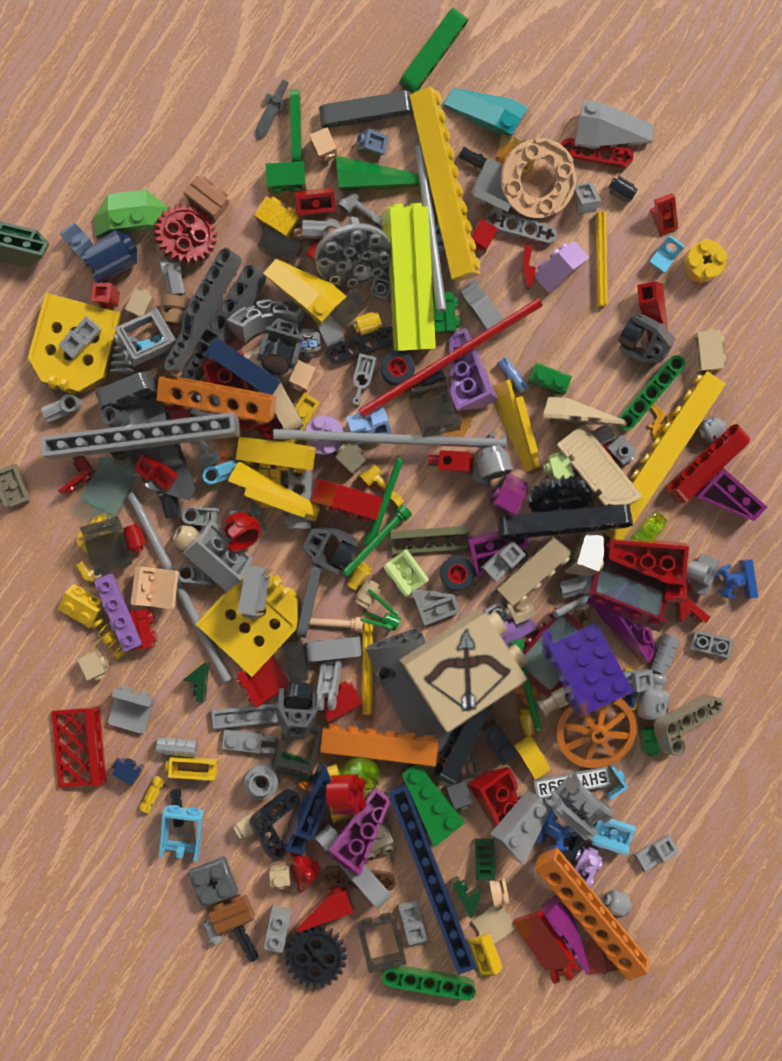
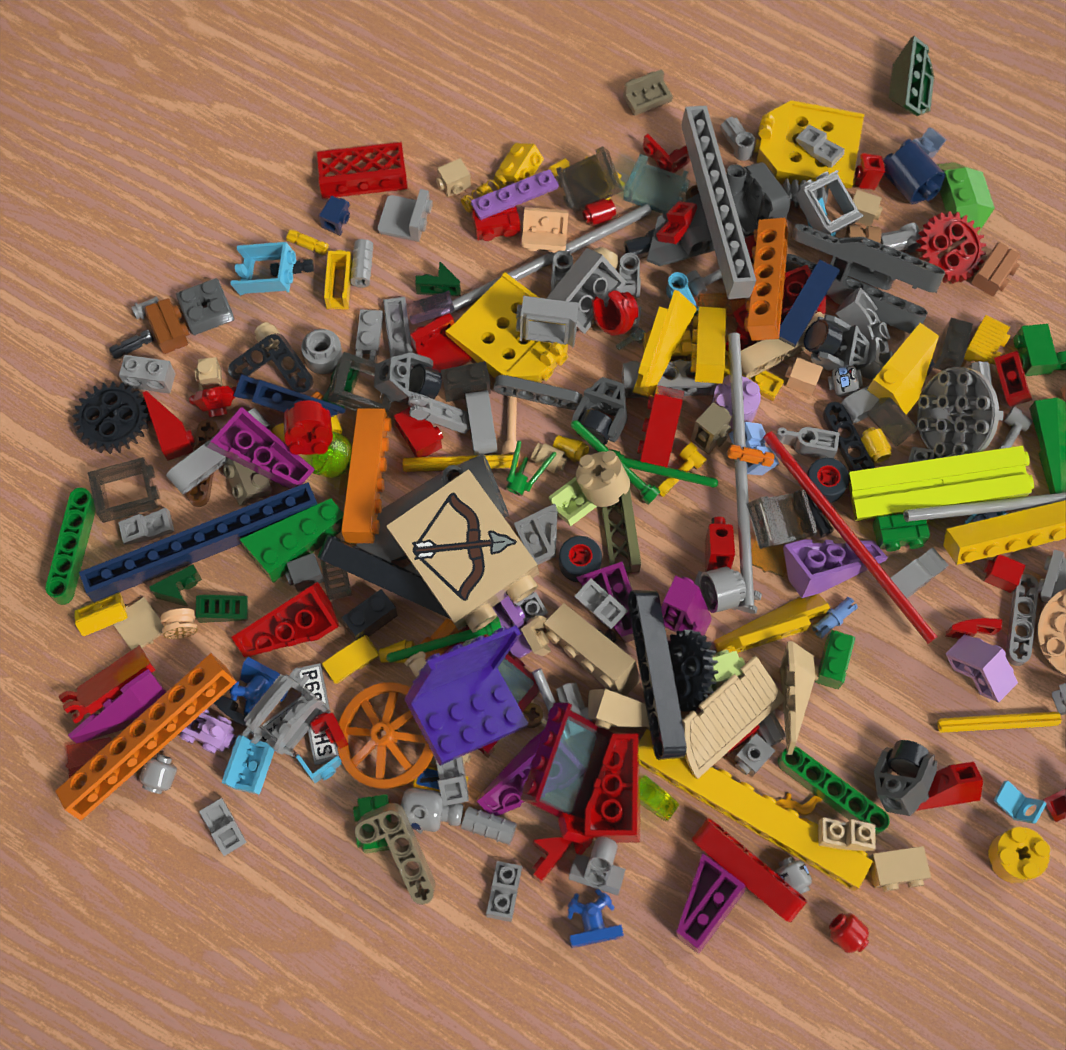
camera: 85 degrees right, 20 degrees down
light grey wedge [490,791,550,865] -> none
none -> red bracket [310,712,349,749]
none -> tile [407,291,455,324]
none -> tan brick [576,451,630,507]
none -> orange axle [727,444,774,467]
none -> tan slope [818,817,876,851]
none -> red head [829,913,869,953]

